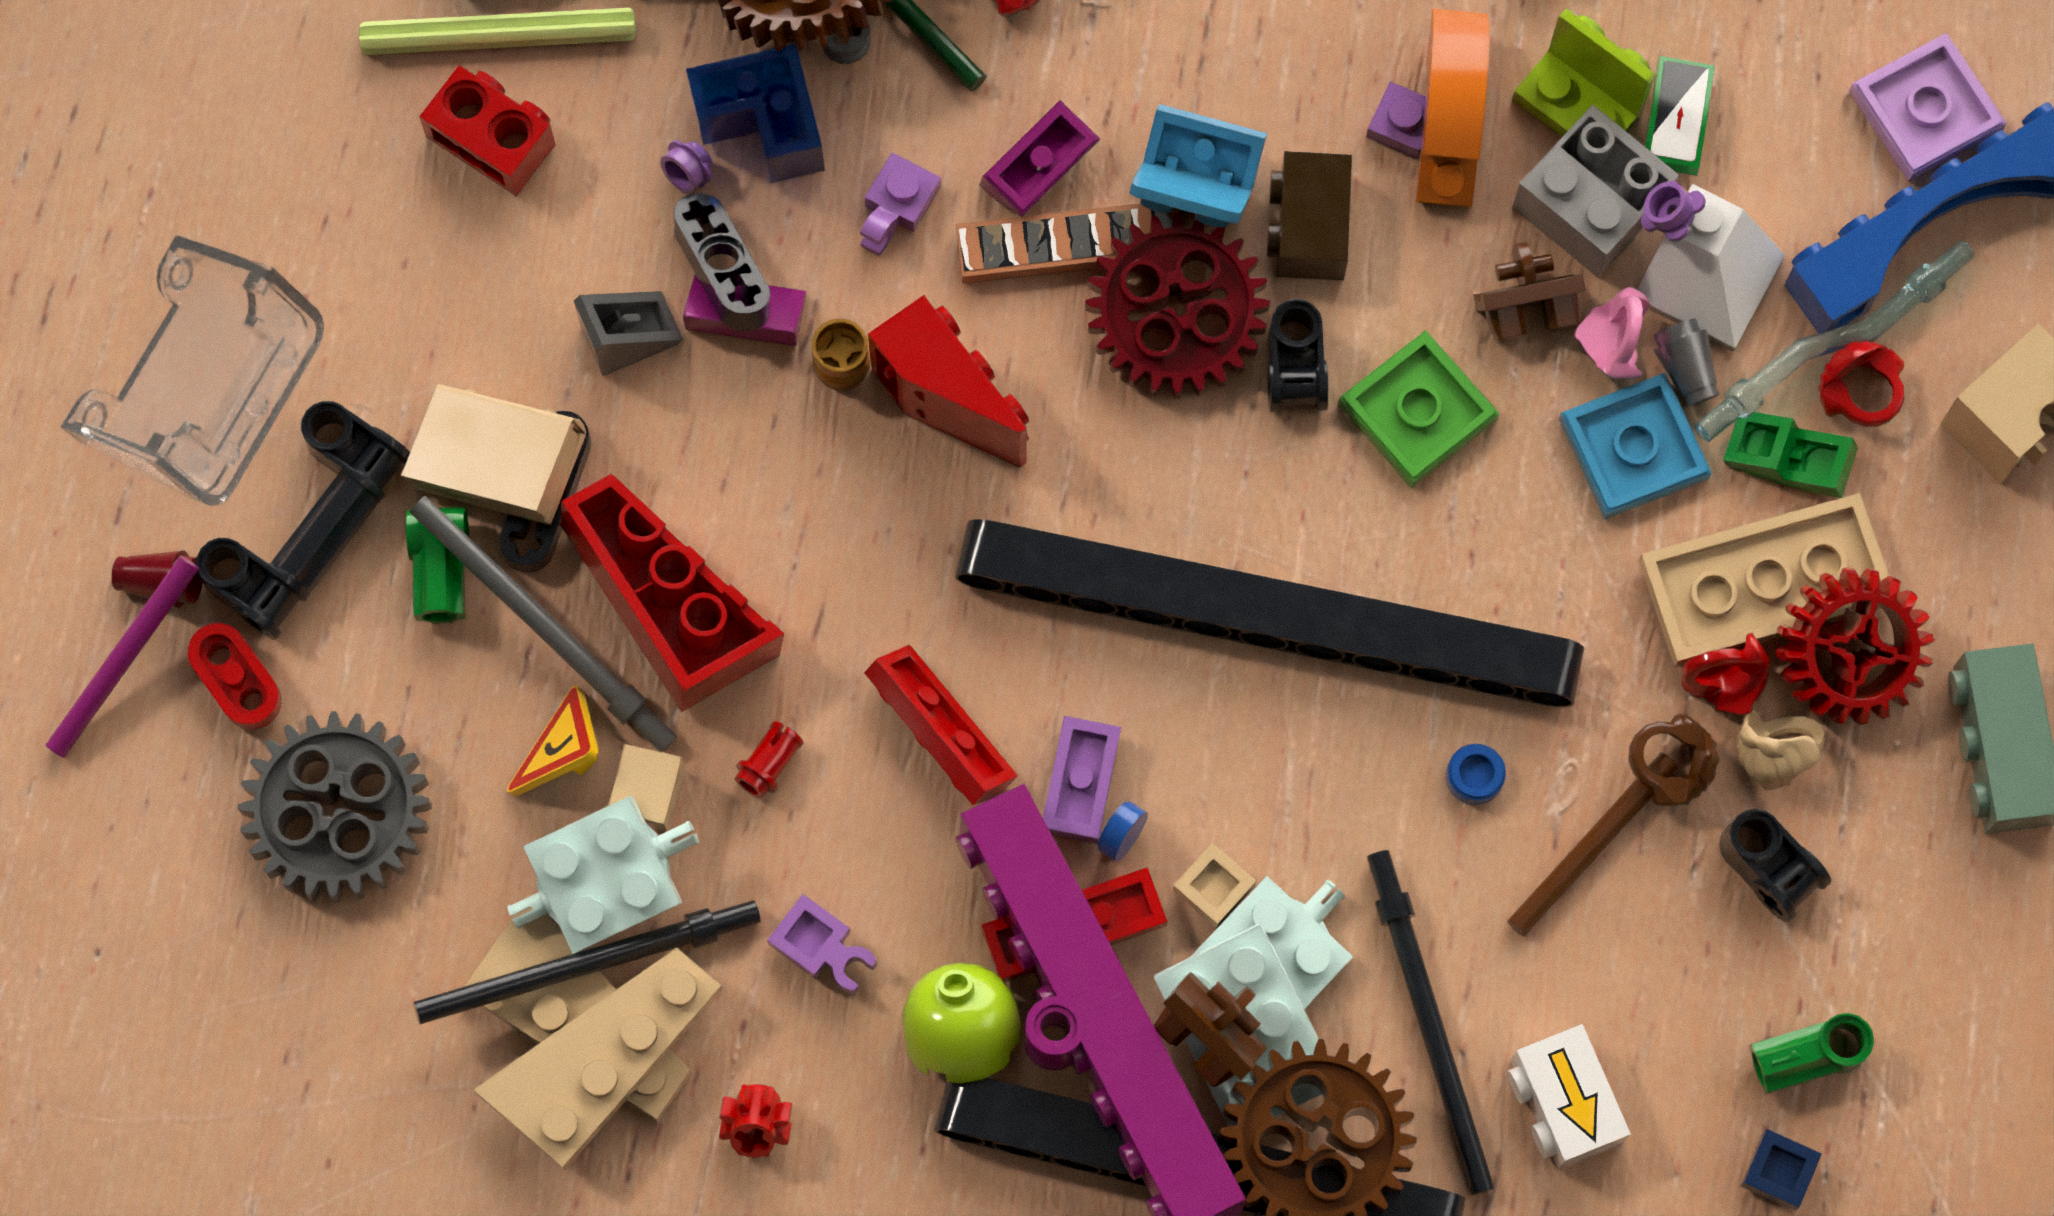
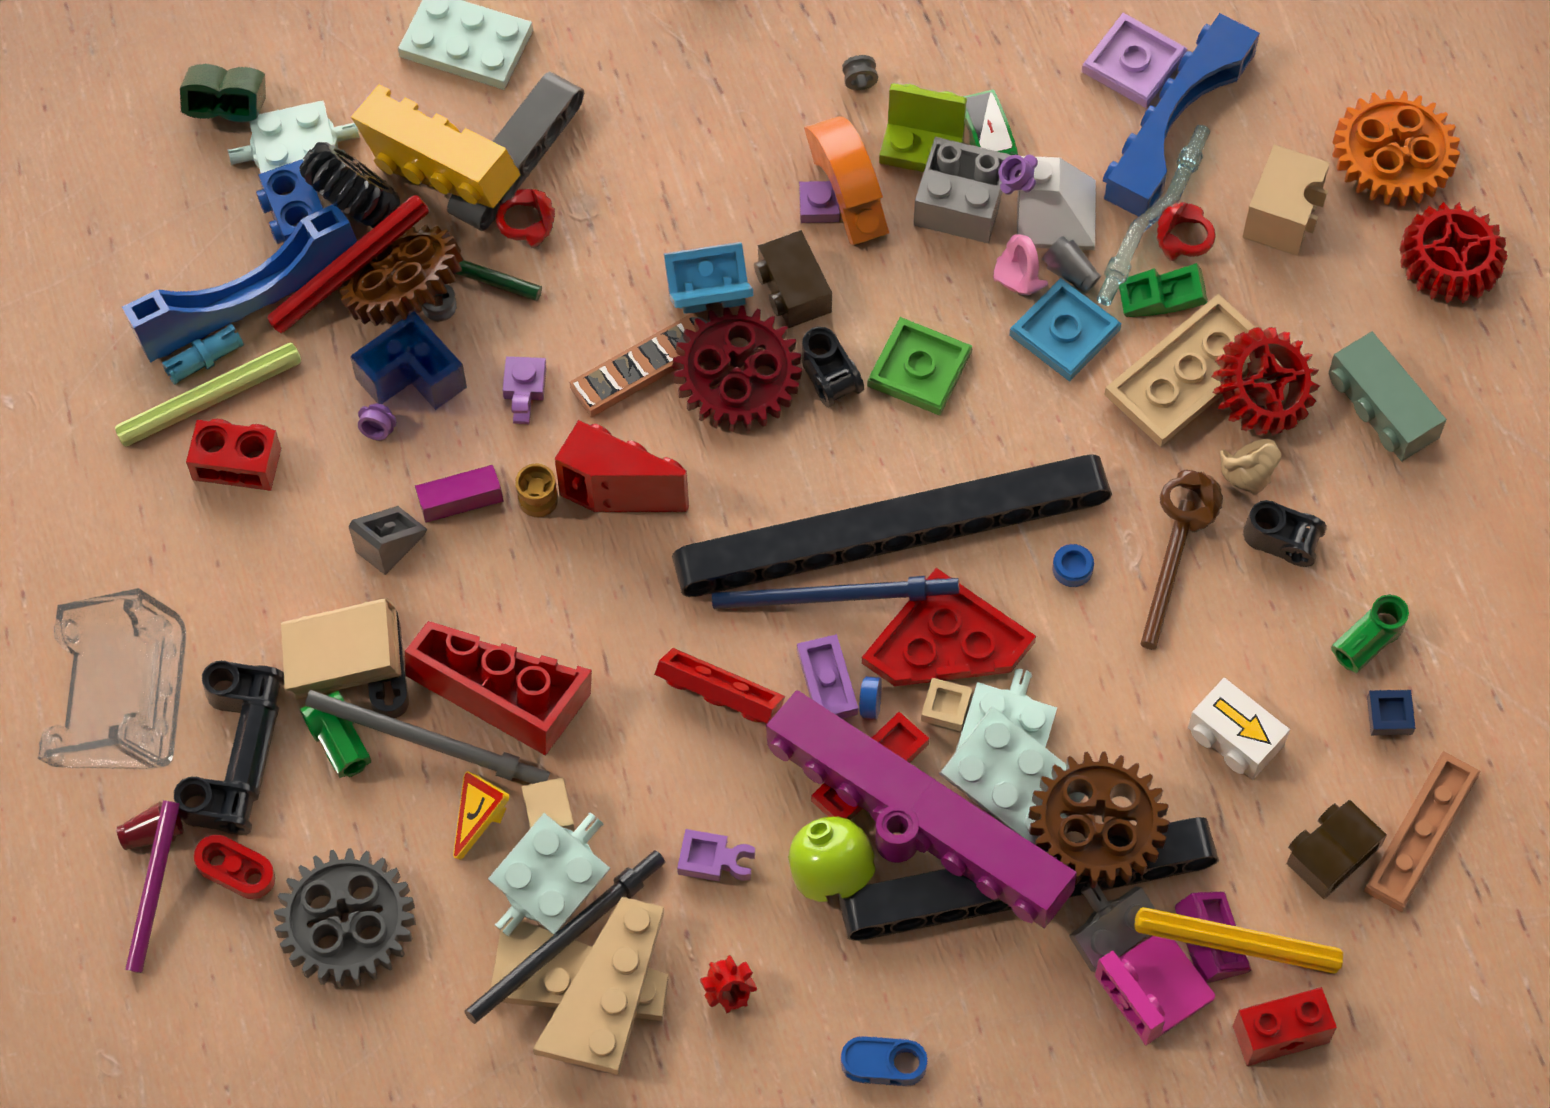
camera: 25 degrees left, 10 degrees down
black beam [674,193,770,331] -> none
red pin [734,721,804,798] -> none
magenta slope [979,100,1100,217] -> none
reddish brown hips [1154,972,1267,1087] -> none
black bar [1367,850,1495,1195] -> none
reddish brown hips [1473,242,1586,340] -> none
red piece [1681,633,1770,714] -> none
none -> dark blue bar [712,576,960,609]
none -> red plate [861,568,1036,687]

